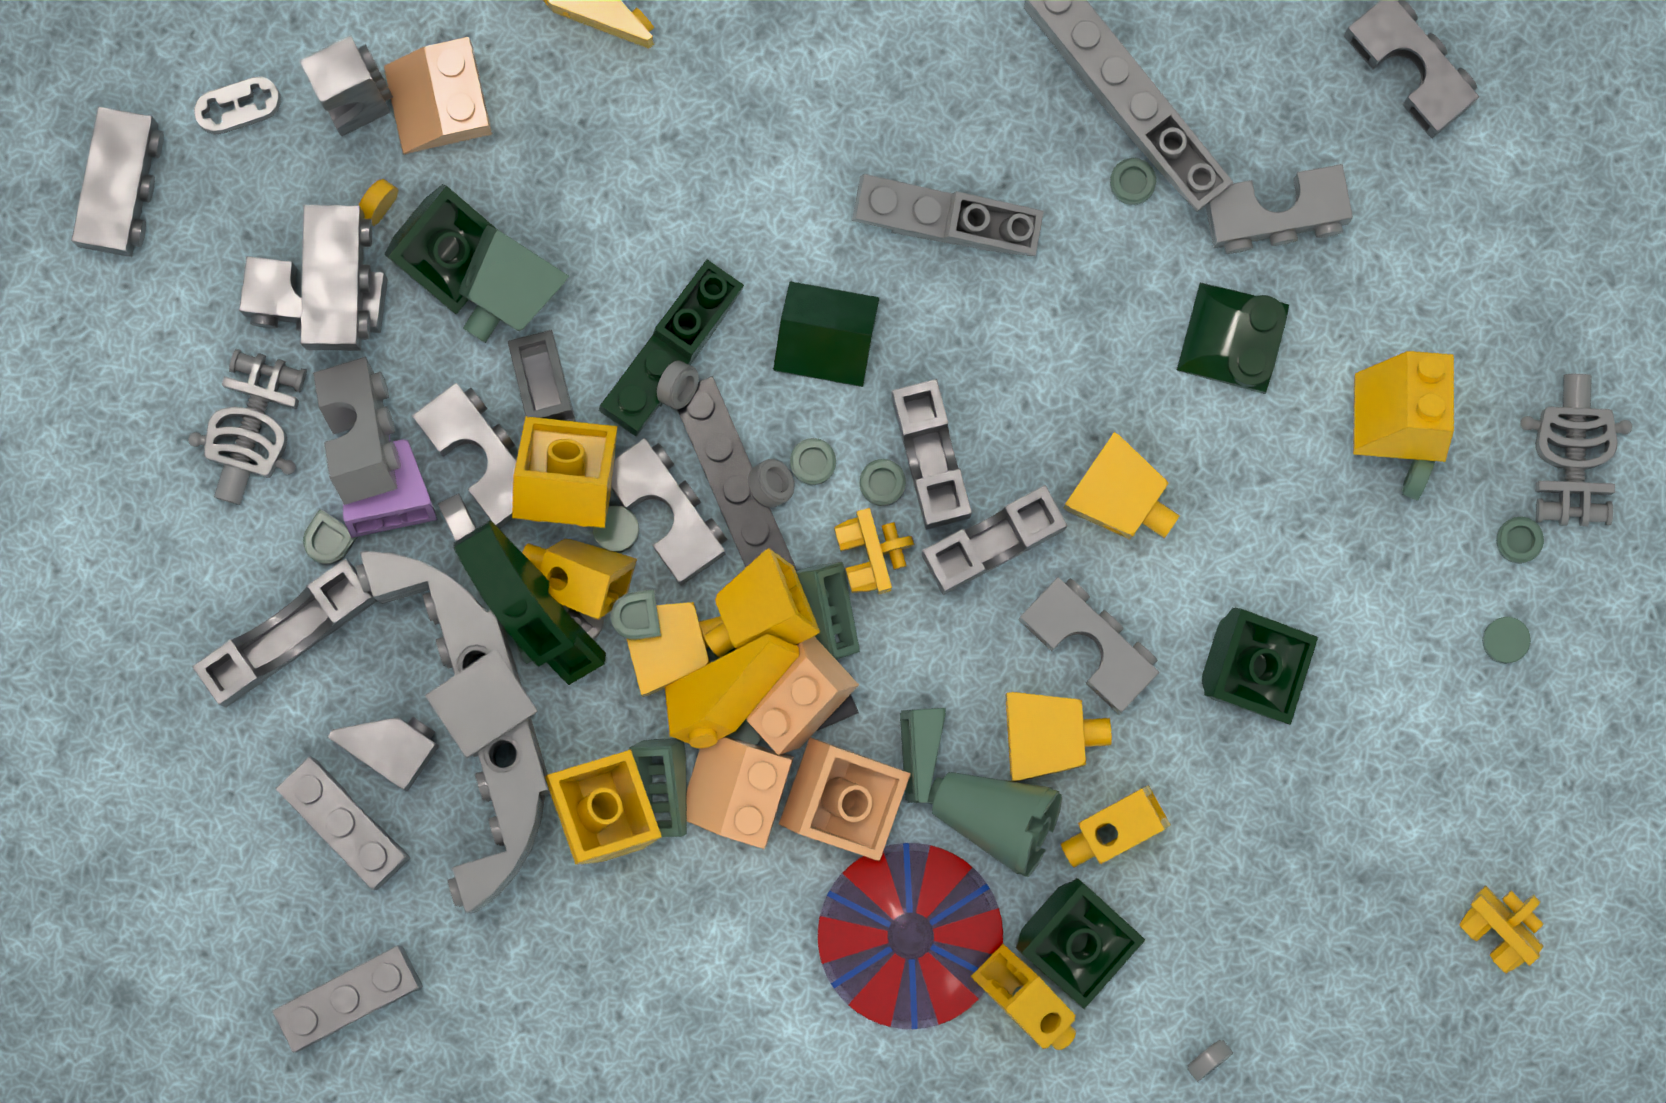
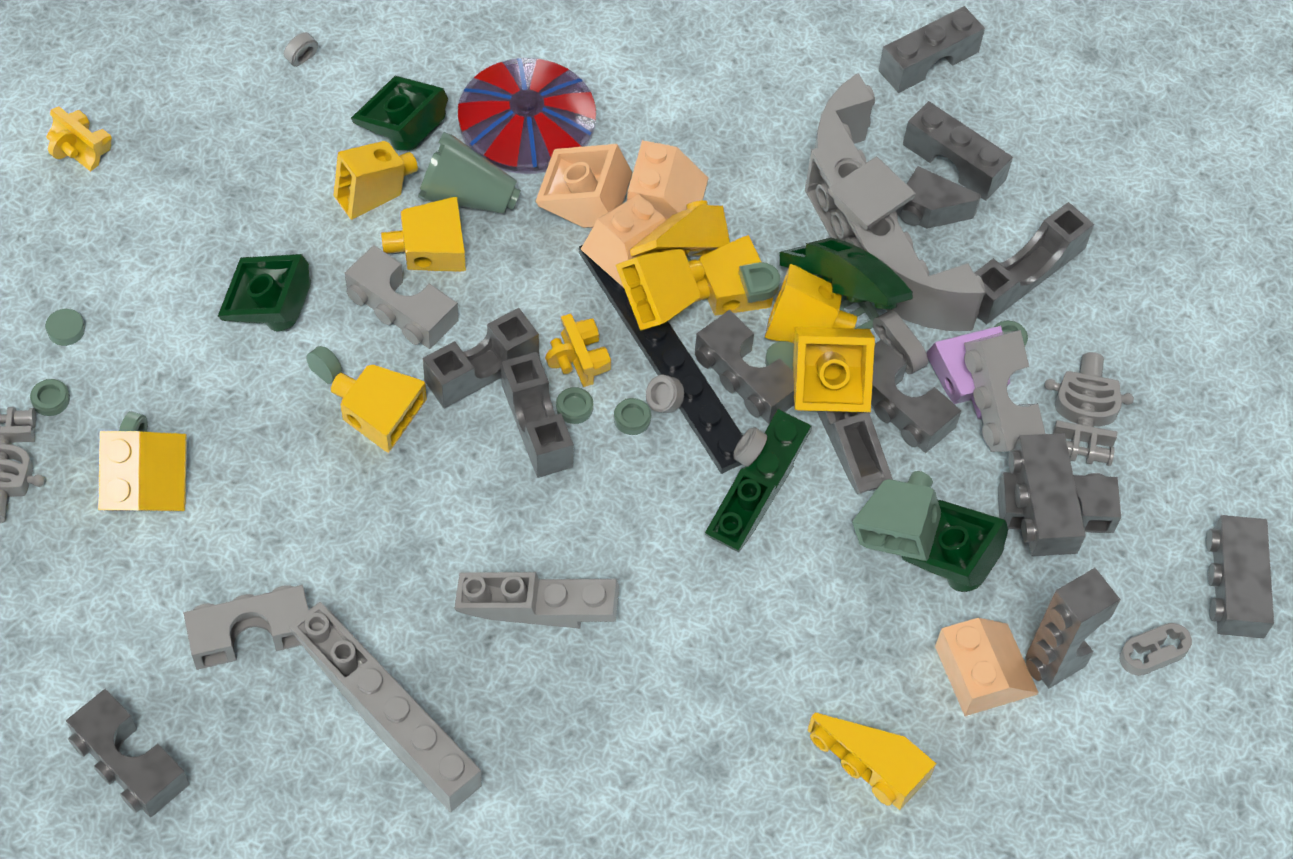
camera: 170 degrees right, 25 degrees down
yellow tile [358,179,398,226] -> none
yellow slope [545,750,662,865] -> none
sand green slope [629,738,687,837] -> none
dark green slope [773,281,880,387] -> none
sand green slope [796,562,860,660] -> none
sand green slope [900,708,946,803] -> none
yellow torso [970,944,1076,1050] -> none
sand green tile [1110,158,1156,205] -> none
dark green slope [1176,282,1289,394] -> none
none -> sand green tile [306,346,342,384]

